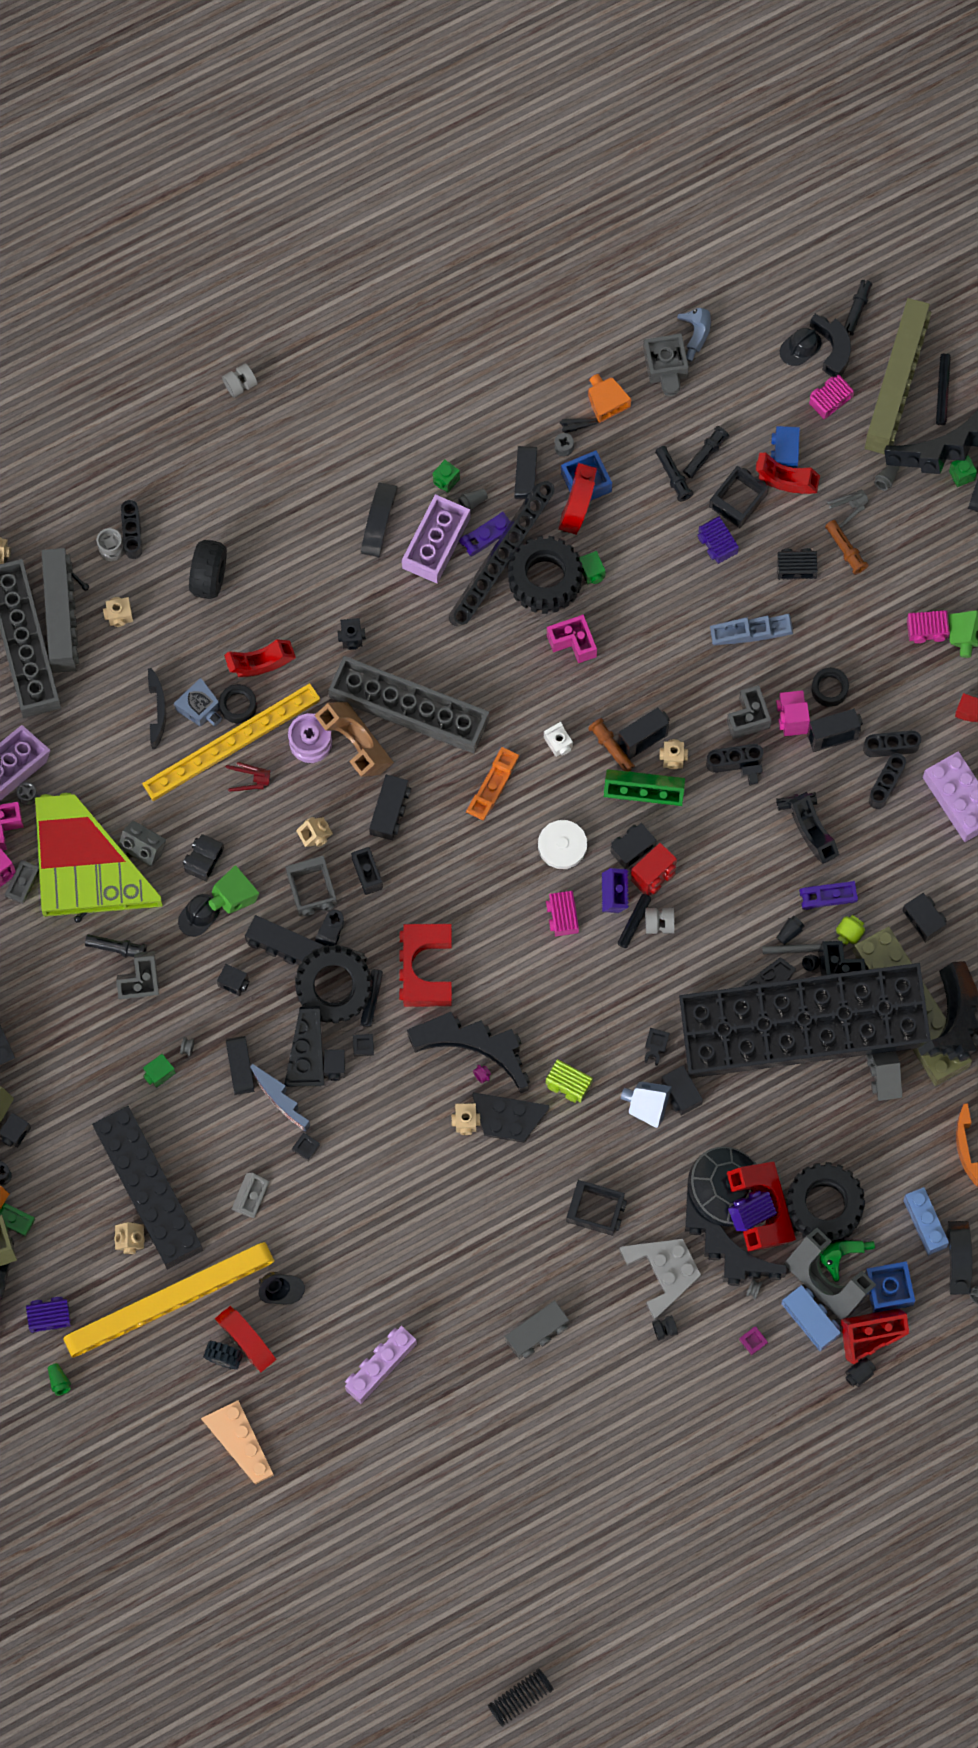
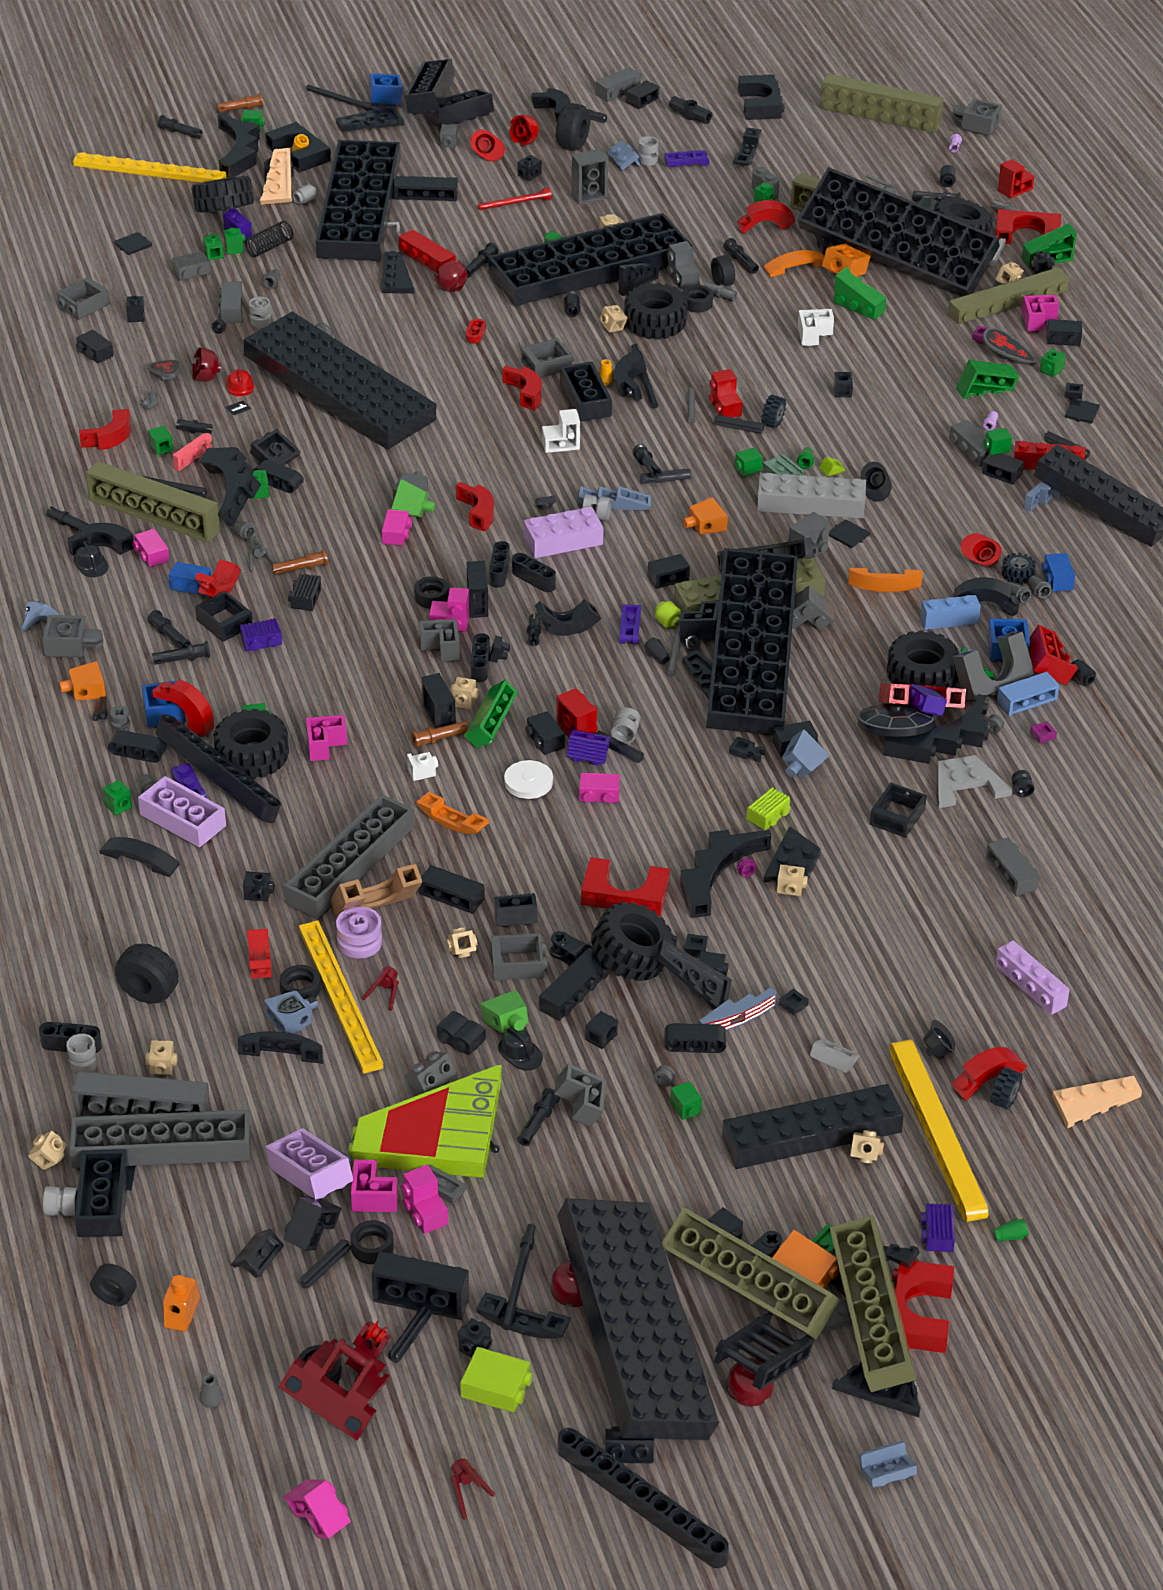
camera: 80 degrees left, 30 degrees down
sand blue slope [710,614,793,645] -> none

